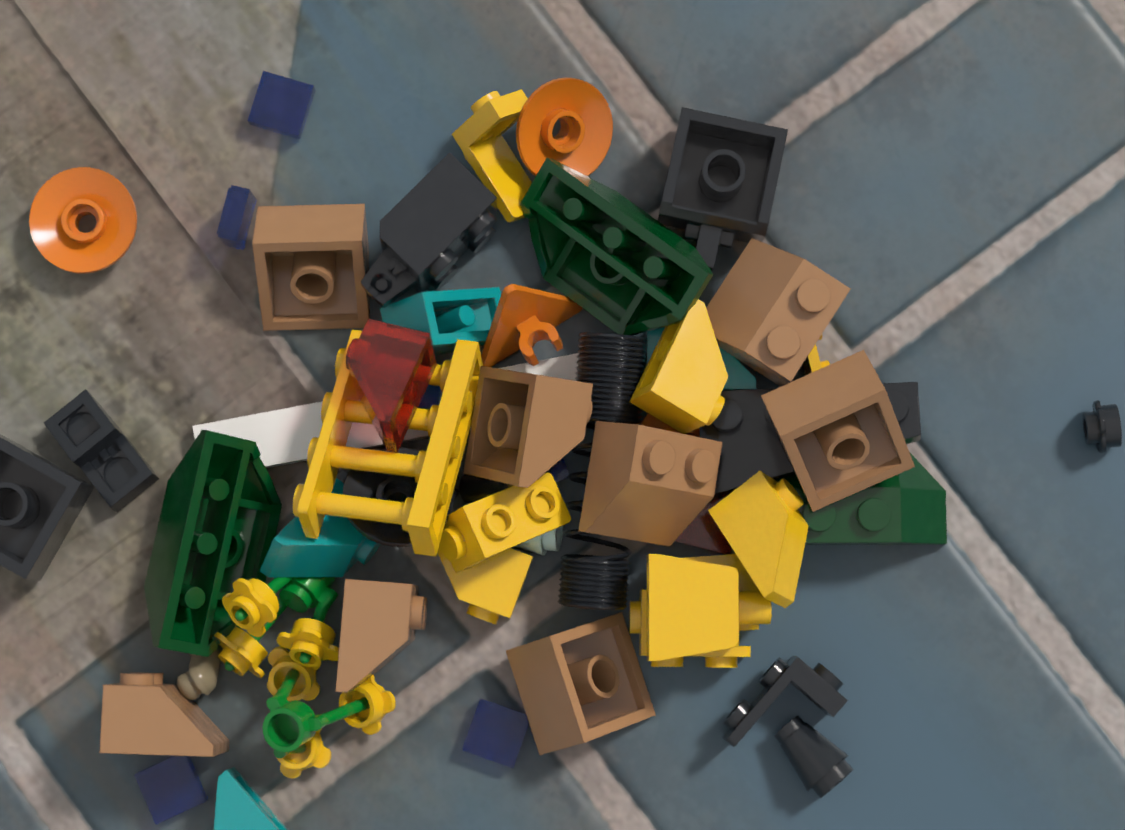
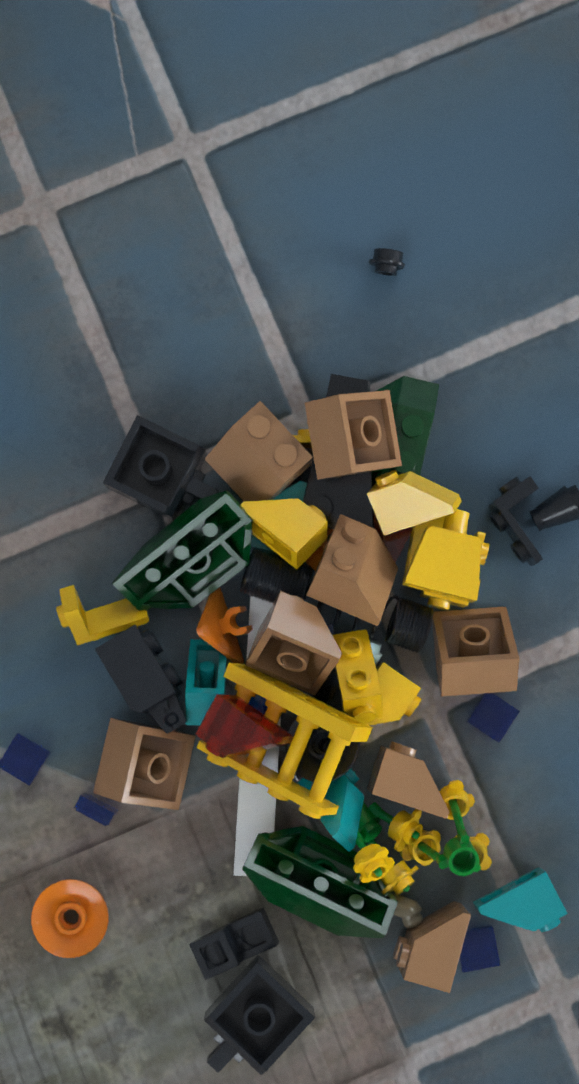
camera: 80 degrees left, 0 degrees up
orange dish [516,77,613,176] -> none

